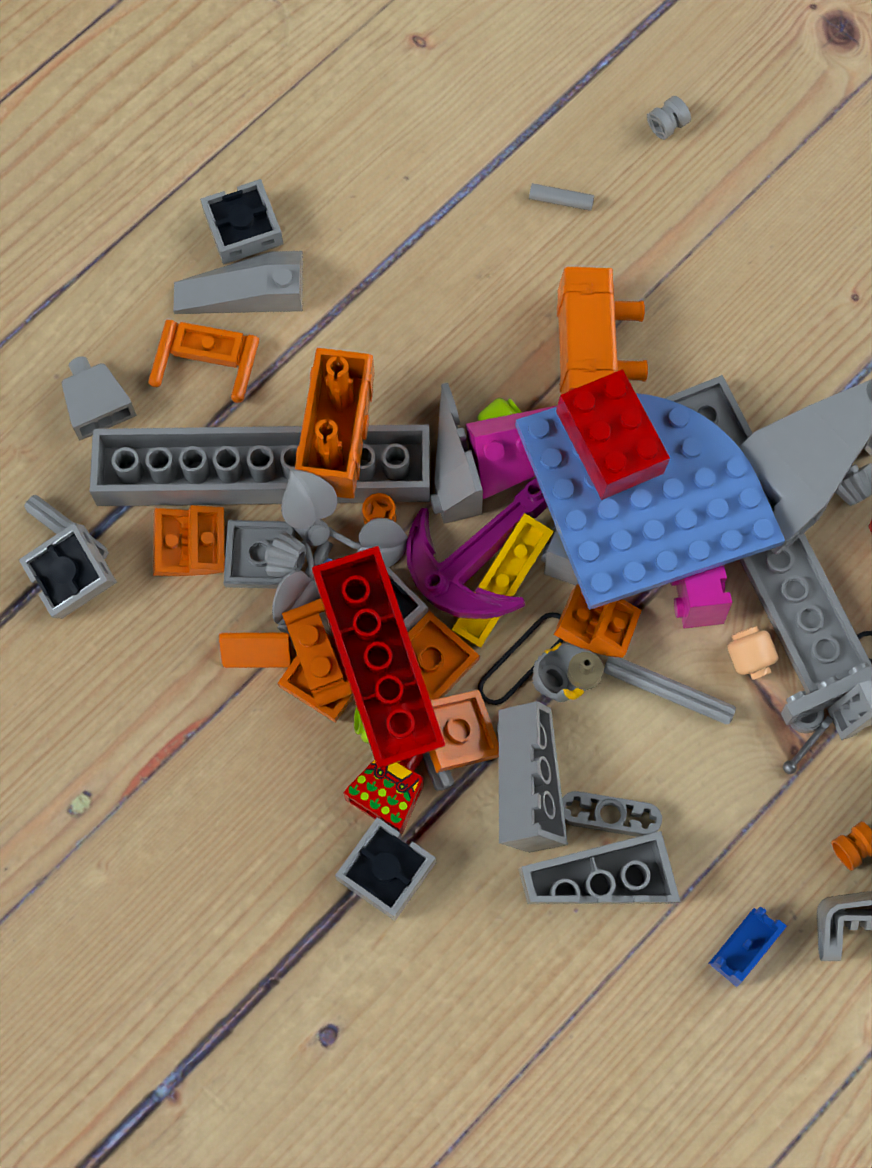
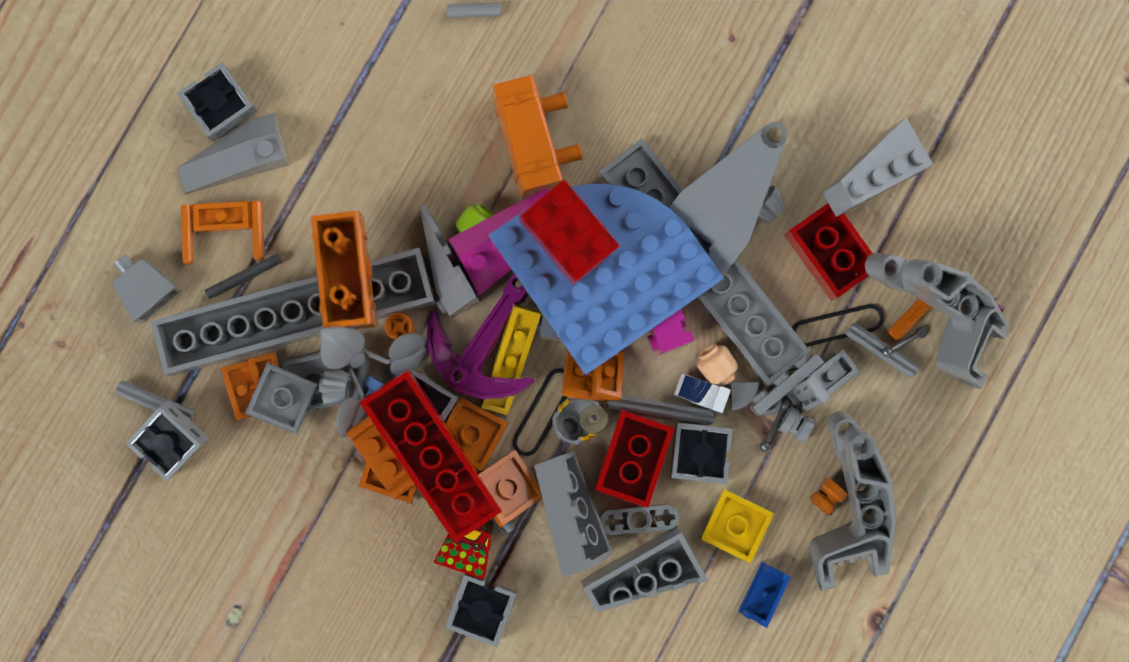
camera: 15 degrees left, 15 degrees up
orange slope [219,632,291,668] -> none
none -> flat silver bar [205,253,283,299]
none -> light grey tile [245,362,319,435]
none -> red brick [594,410,675,508]
none -> black piece [670,423,733,484]
none -> leg [674,374,731,413]
none -> yellow plate [700,489,774,564]
none -> light grey tile [730,382,759,410]
none -> light grey wheel [778,406,816,443]

